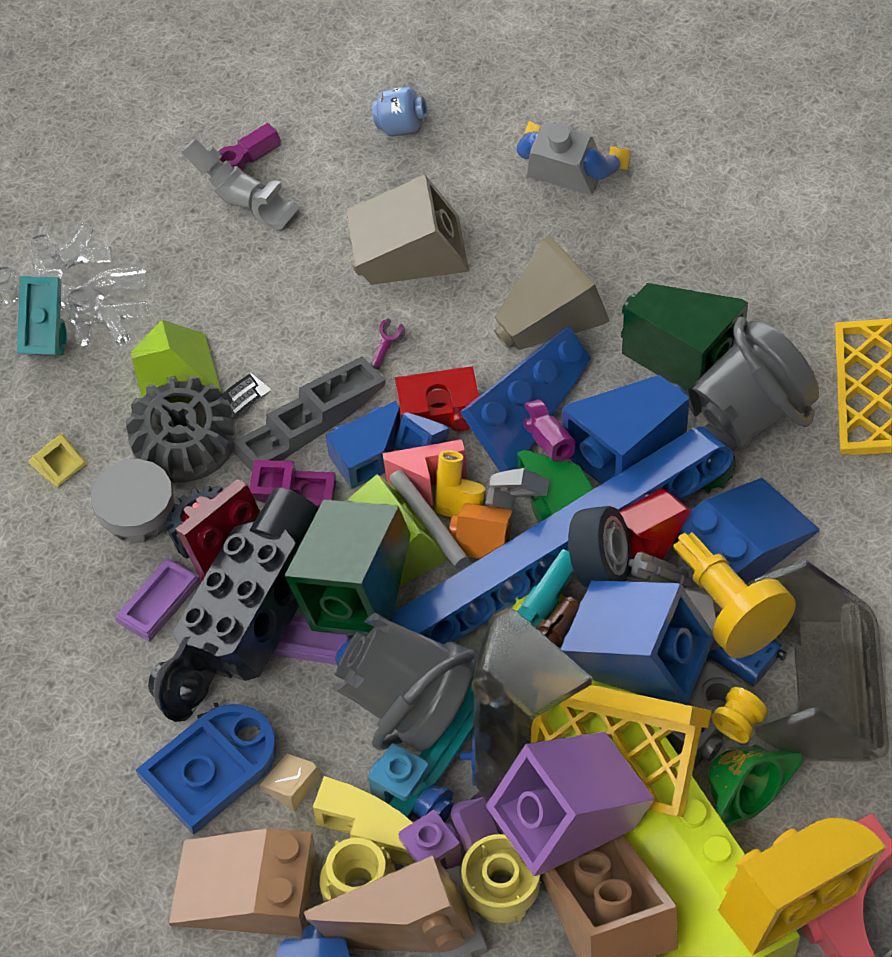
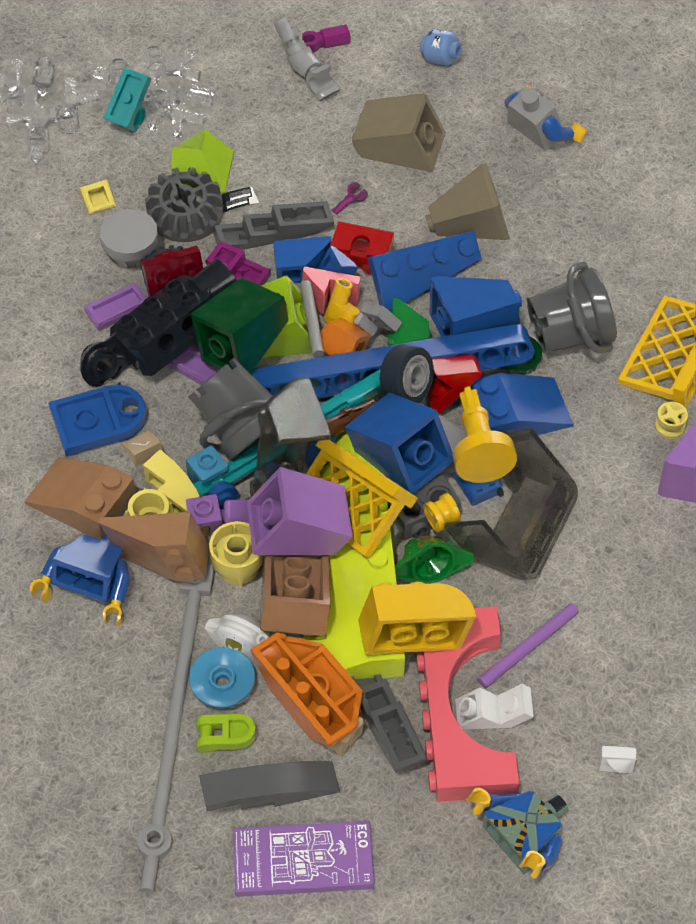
camera: 20 degrees right, 0 degrees up
magenta bar [523,400,575,462] -> none
dark green slope [621,283,748,392] -> none
light grey axle [628,552,692,589] -> none

